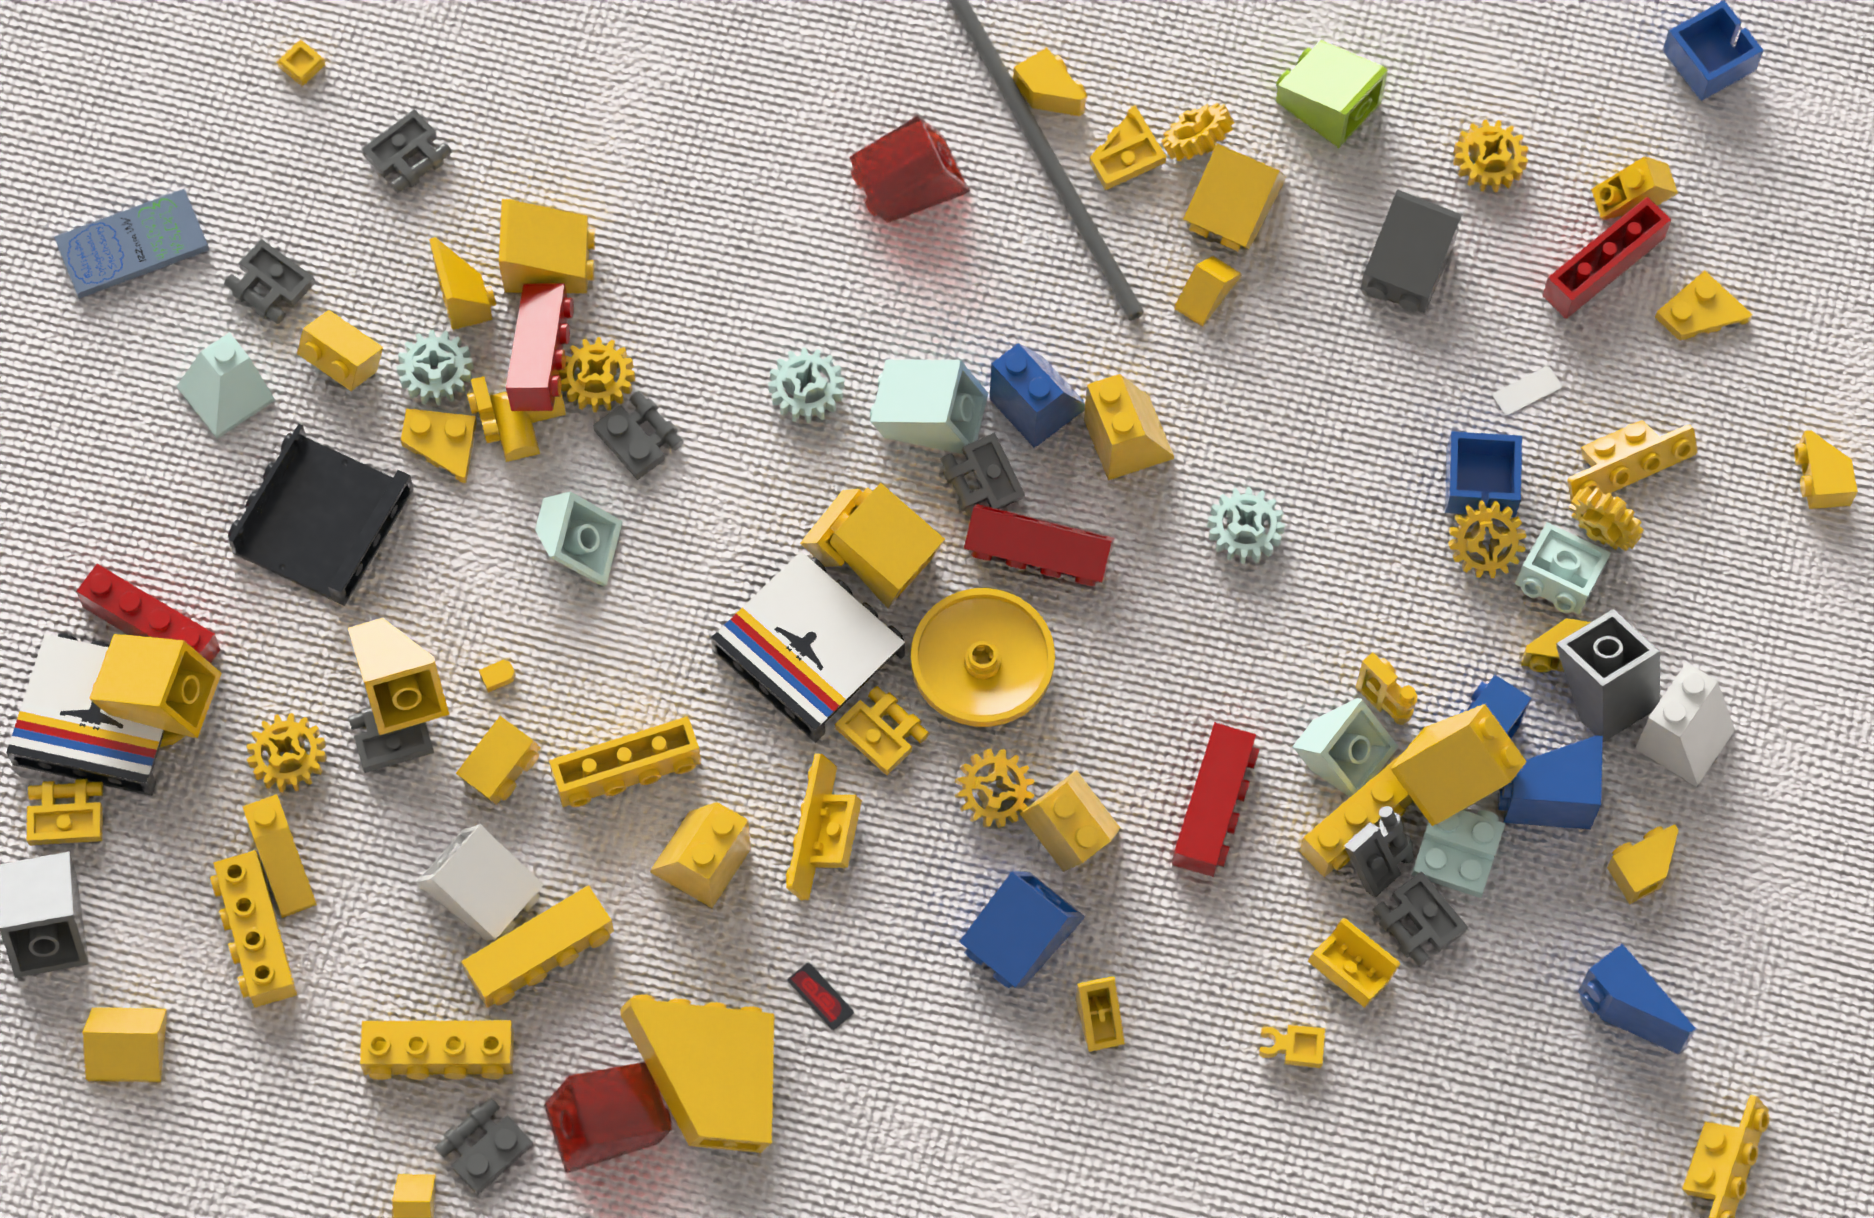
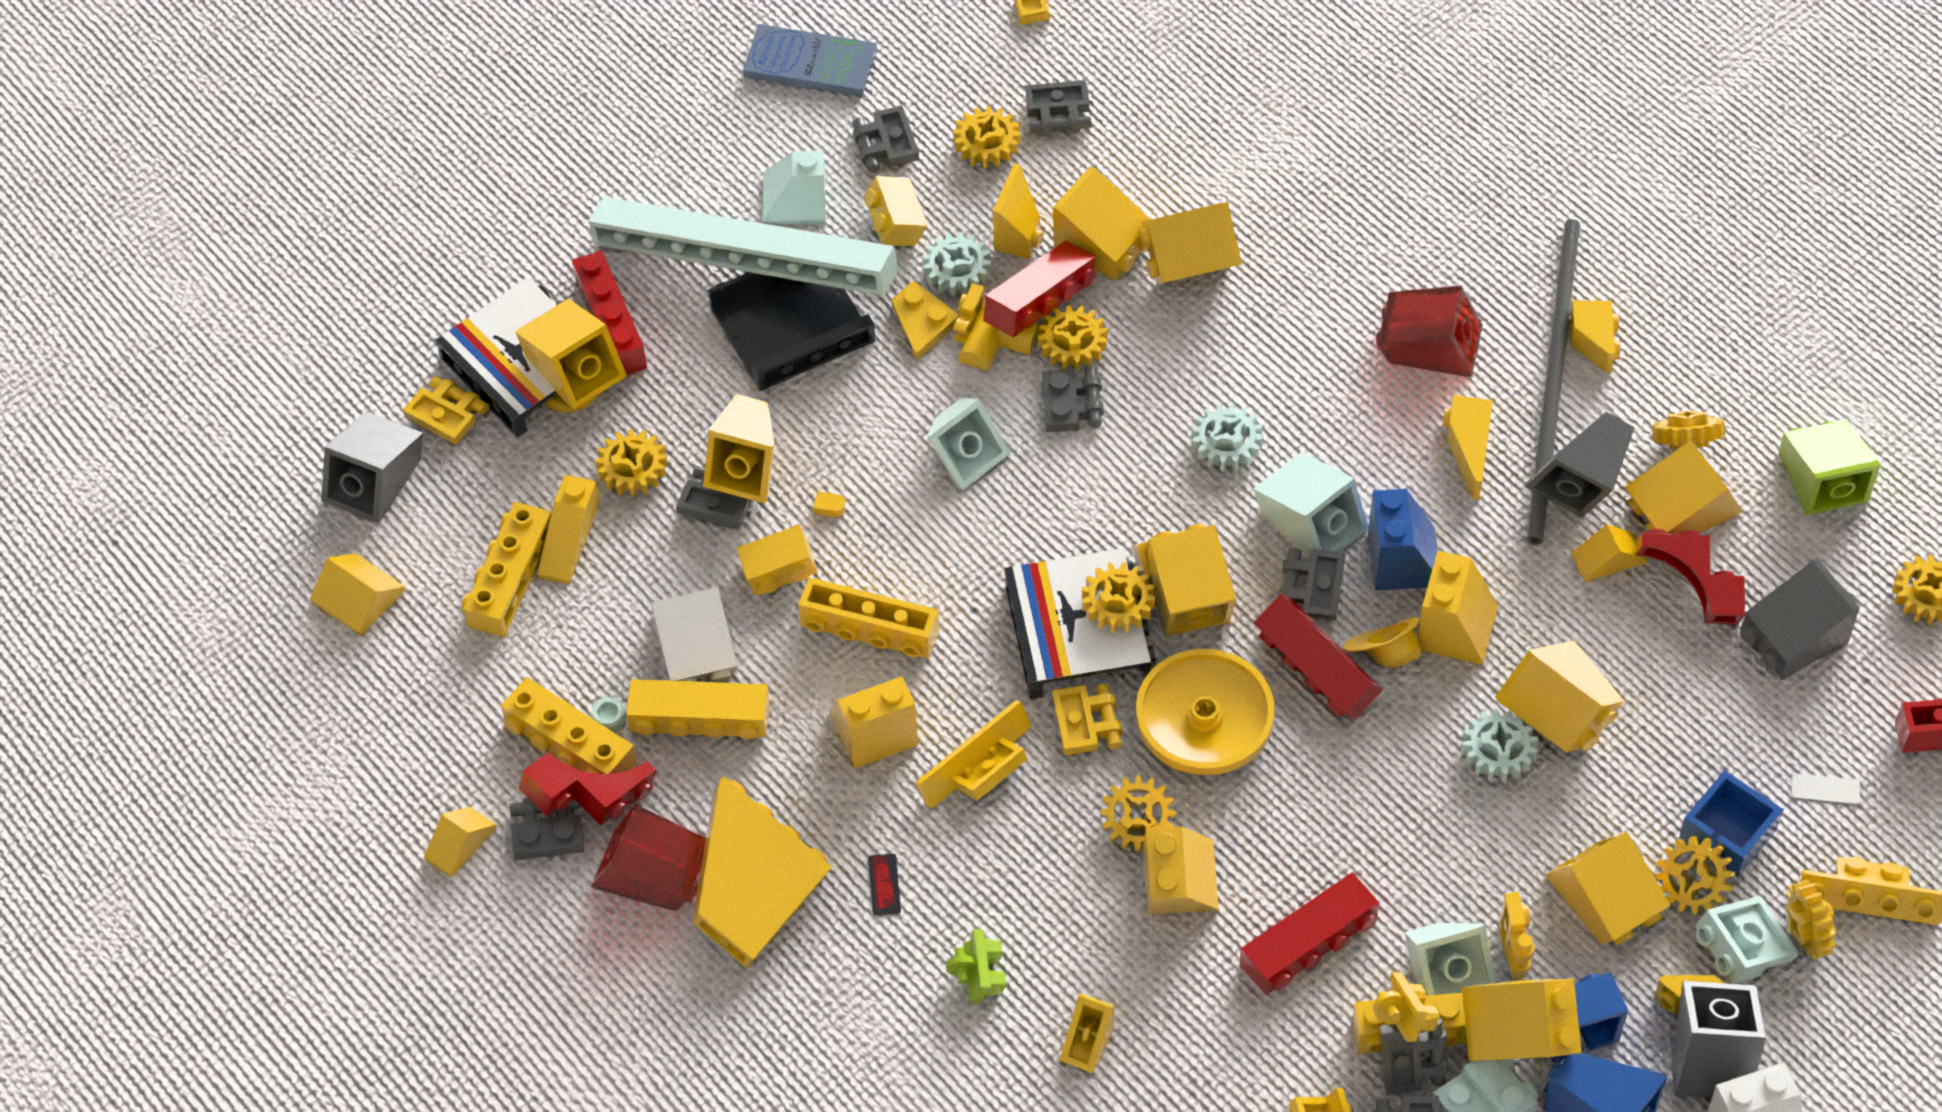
camera: 40 degrees right, 10 degrees down
blue slope [959,872,1085,989] -> none
yellow wing [1089,105,1166,191] -> none
none -> red arch [519,752,656,825]
none -> light aqua brick [588,197,898,296]
none -> light aqua tile [591,697,626,732]
none -> lime hips [945,929,1006,1004]
none -> yellow gear [953,106,1021,168]
none -> yellow gear [1082,562,1155,633]
none -> yellow slope [1139,201,1242,284]
none -> yellow piece [1343,617,1421,668]
none -> yellow hips [1373,972,1440,1042]
none -> yellow slope [1442,395,1493,500]
none -> yellow slope [1495,641,1624,753]
none -> dark grey slope [1525,412,1635,518]
none -> yellow slope [1545,831,1671,945]
none -> red arch [1636,529,1745,625]

